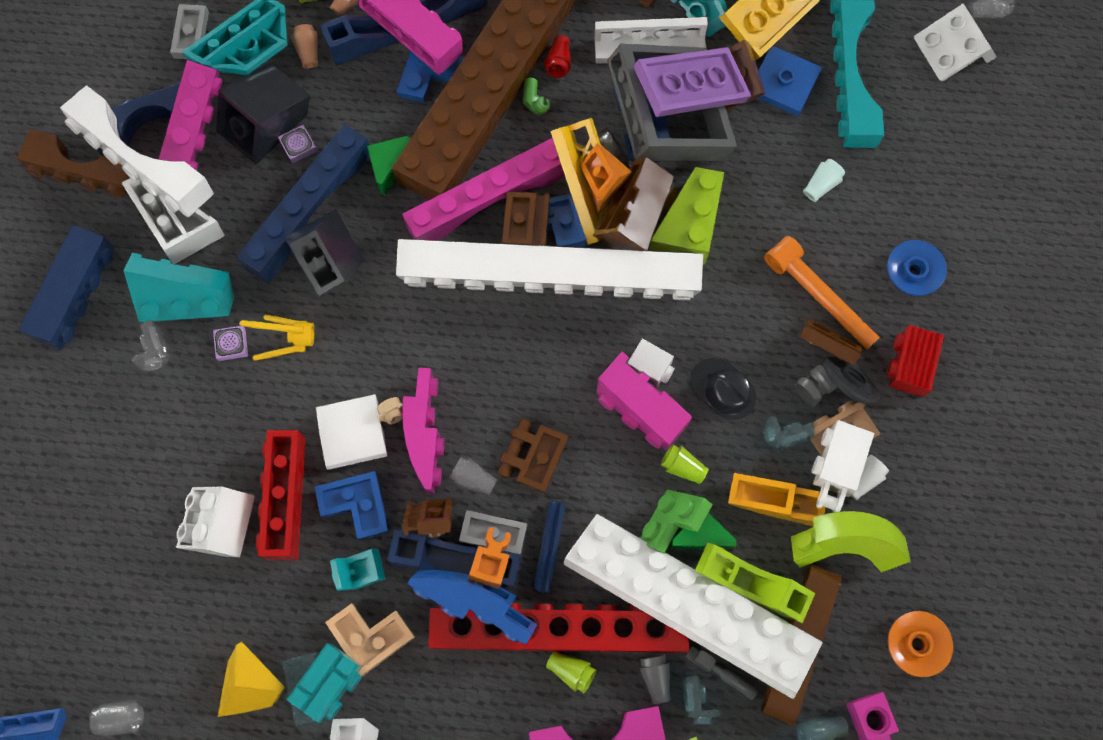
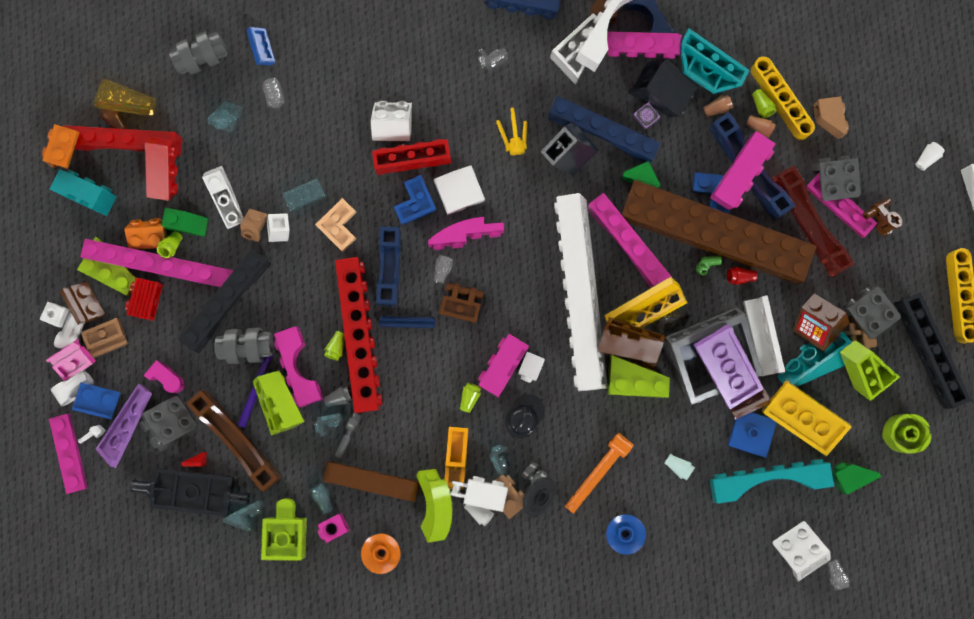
camera: 85 degrees right, 10 degrees up
teal wedge [124,253,234,322] -> none
light grey plate [170,4,209,59] -> none
tile [213,326,248,361] -> none
yellow slope [218,642,285,717] -> none
teal brick [287,643,363,723] -> none
teal bracket [330,549,385,591] -> none
tan plate [377,397,403,425] -> none
reddish brown plate [402,498,453,537] -> none
blue slope [407,570,537,645] -> none
light grey plate [459,510,527,556] -> none
orange plate [468,527,511,589] -> none
reddish brown plate [502,192,550,246] -> none
blue plate [547,193,587,248] -> none
white plate [564,514,823,699] -> none
orange slope [580,143,632,217] -> none
bright green plate [640,489,713,554] -> none
green slope [670,513,737,550] -> none
lime arch [695,543,815,623] -> none
reddish brown plate [800,318,862,366] -> none
red brick [886,325,944,397] -> none

